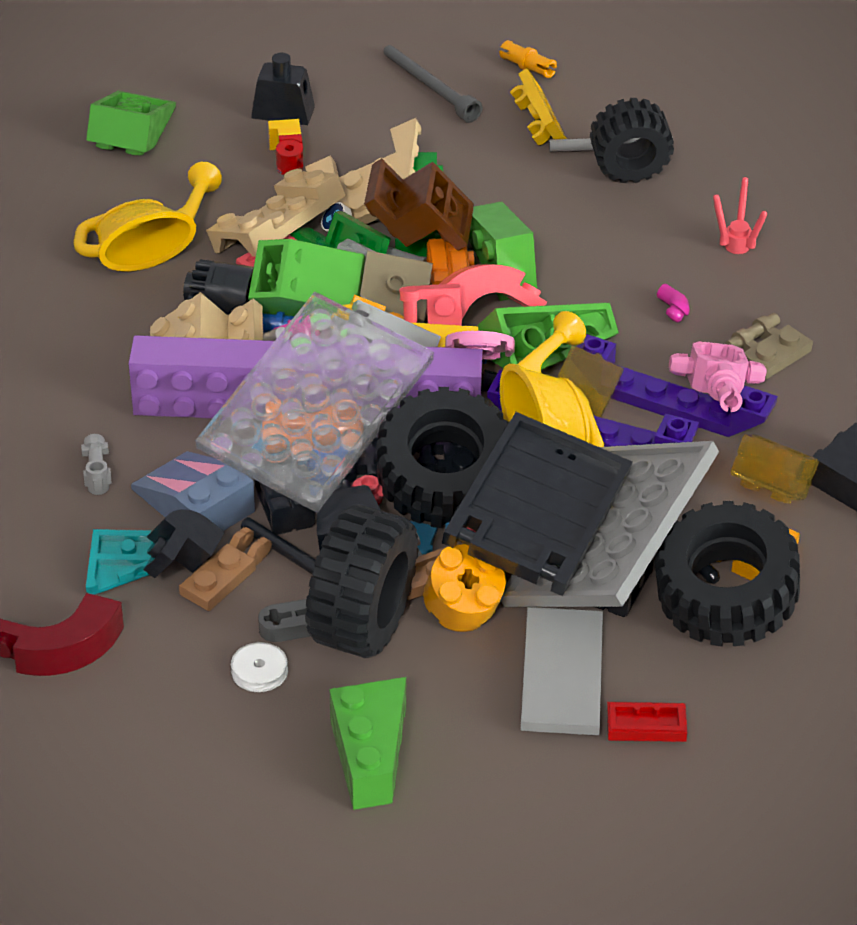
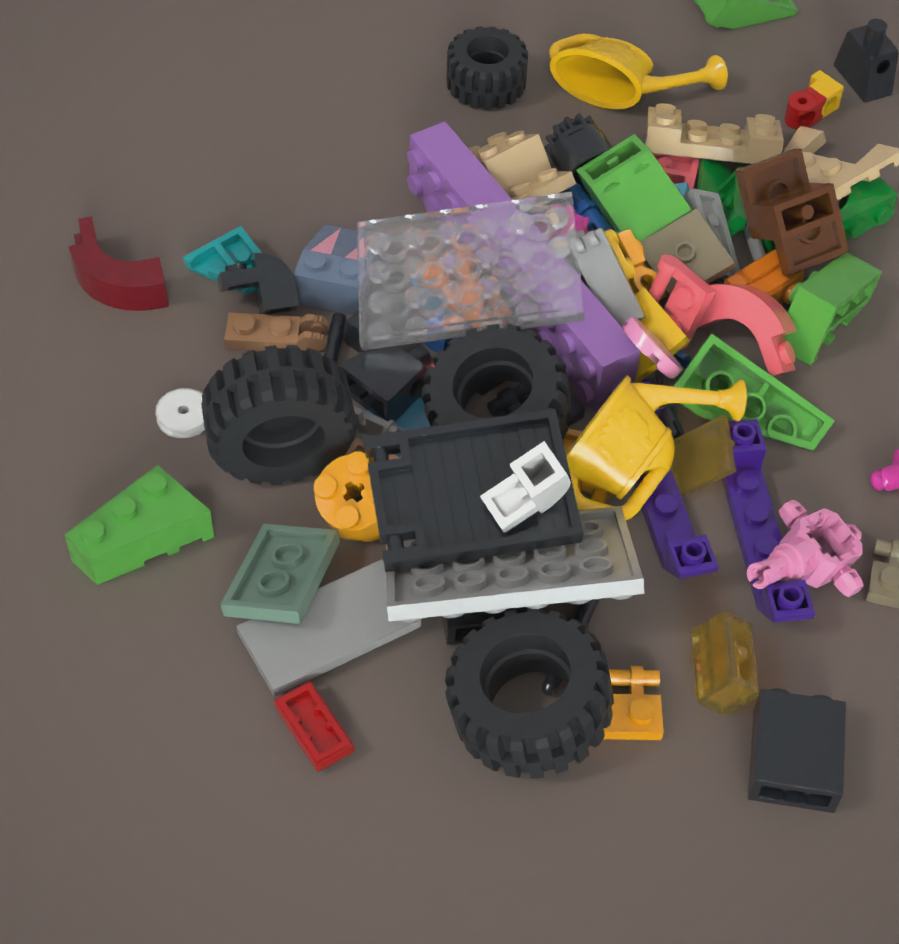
camera: 55 degrees right, 10 degrees up
light grey bar [81,434,112,495] -> none
none -> sand green plate [220,524,340,624]
none -> black tyre [446,26,528,110]
none -> white brick [480,441,571,533]

